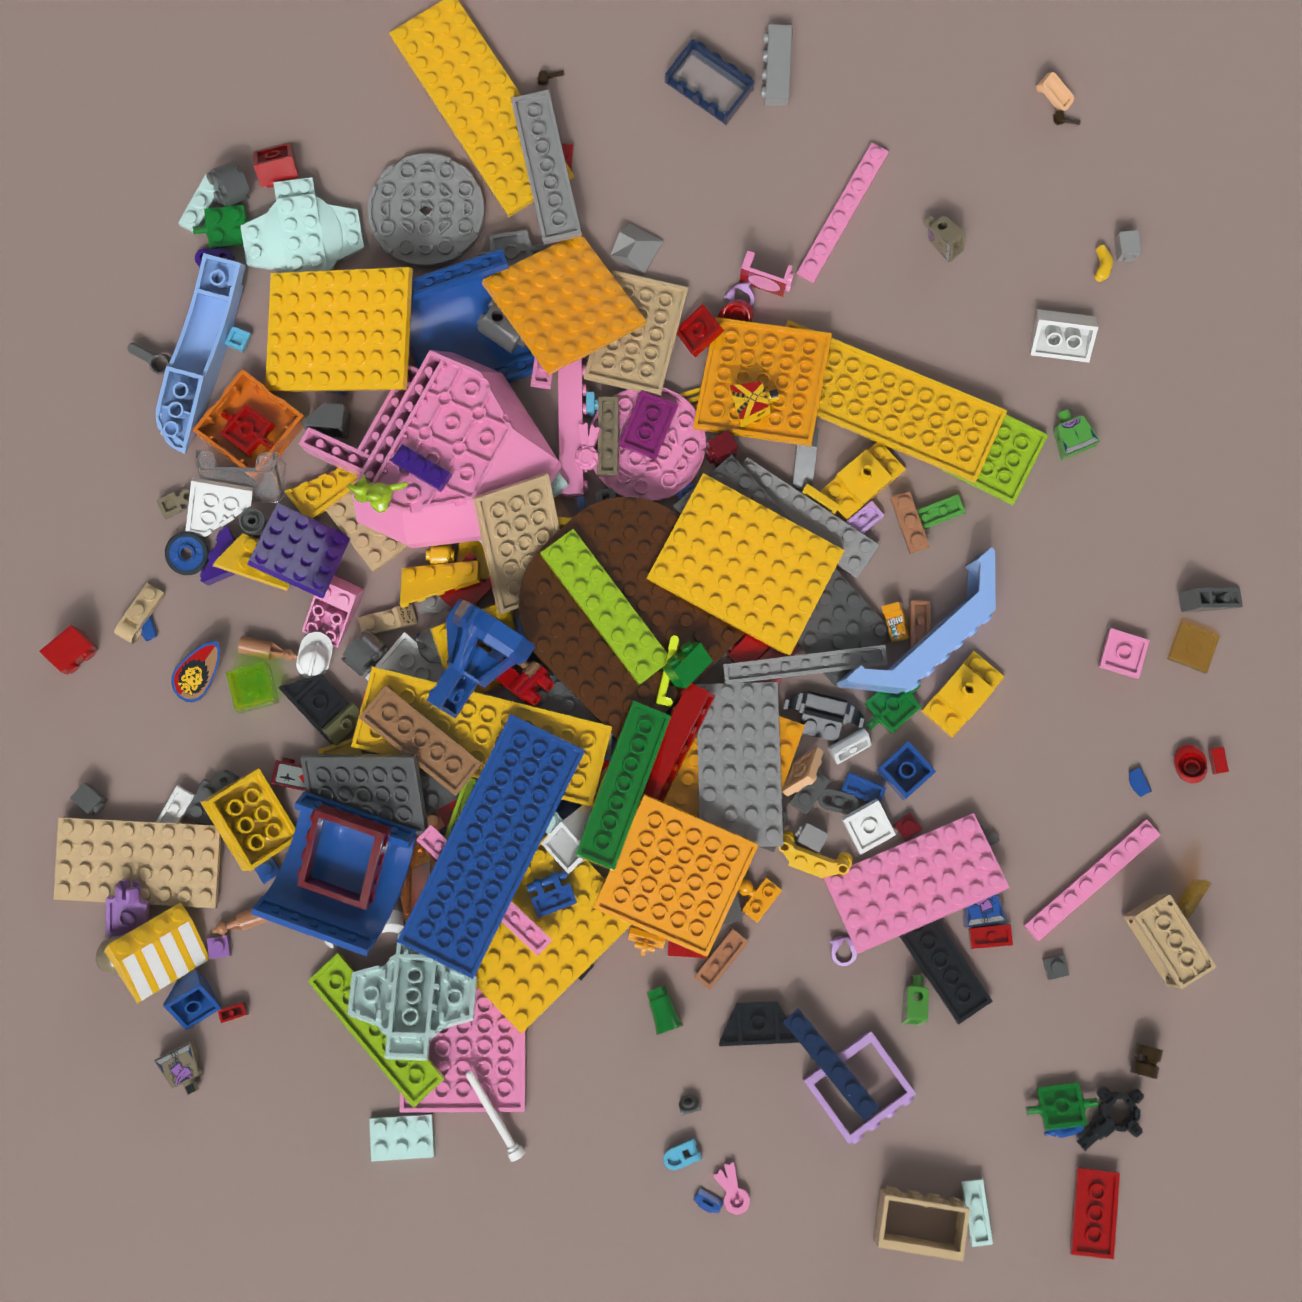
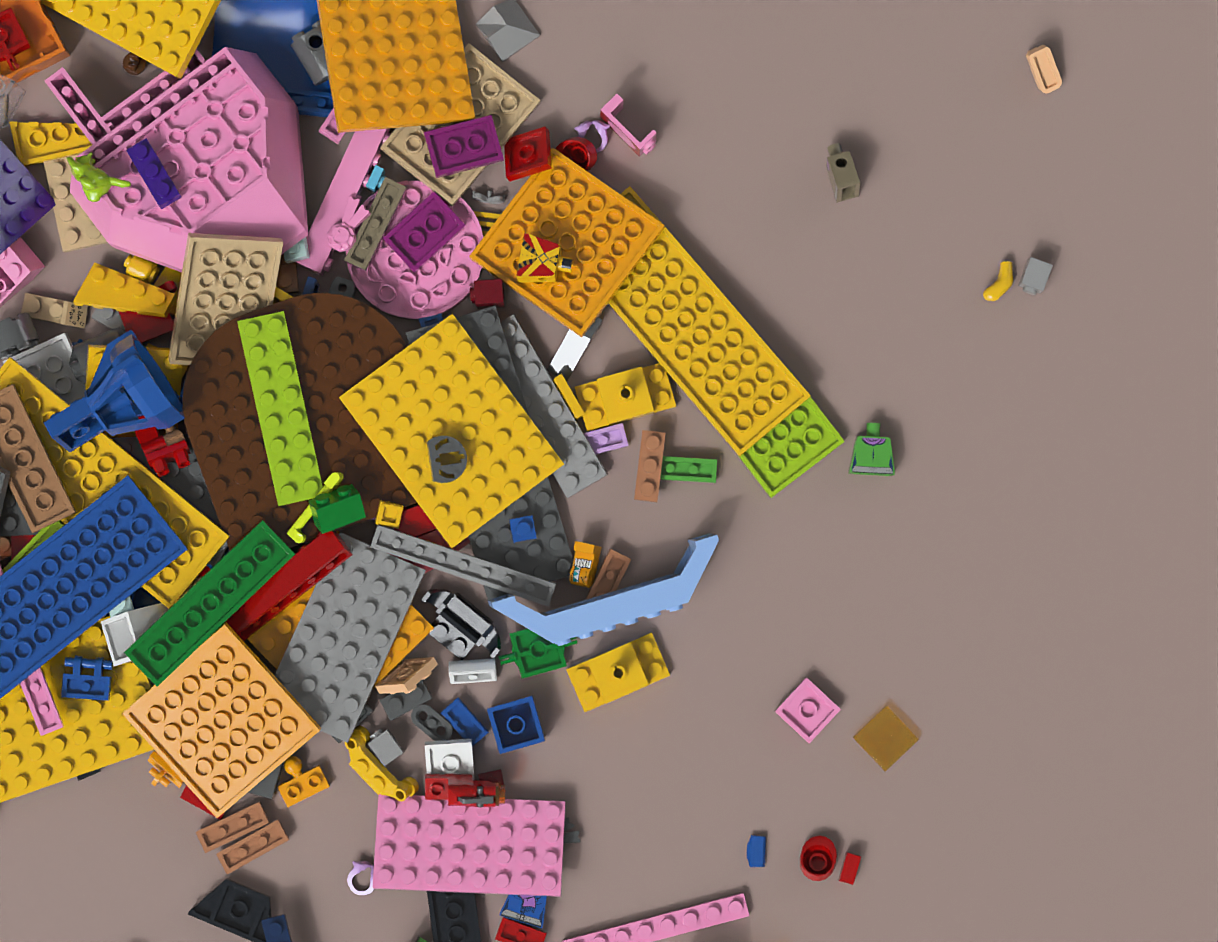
camera: 25 degrees right, 5 degrees up
dark grey slope [302,401,351,438] -> none
green plant [647,986,684,1035] -> none
bright pink plate [797,143,889,283] -> none
white slope [1030,309,1098,362] -> none
dark brown hand [1053,110,1081,125] -> none
dark grey slope [1179,587,1243,612] -> none
none -> reddish brown plate [123,52,146,75]
none -> nougat plate [216,819,290,874]
none -> yellow tile [375,500,404,529]
none -> magenta plate [424,115,504,178]
none -> red plate [425,774,505,807]
none -> dark grey piece [426,436,467,483]
none -> light grey piece [472,191,505,204]
none -> blue plate [509,515,537,543]

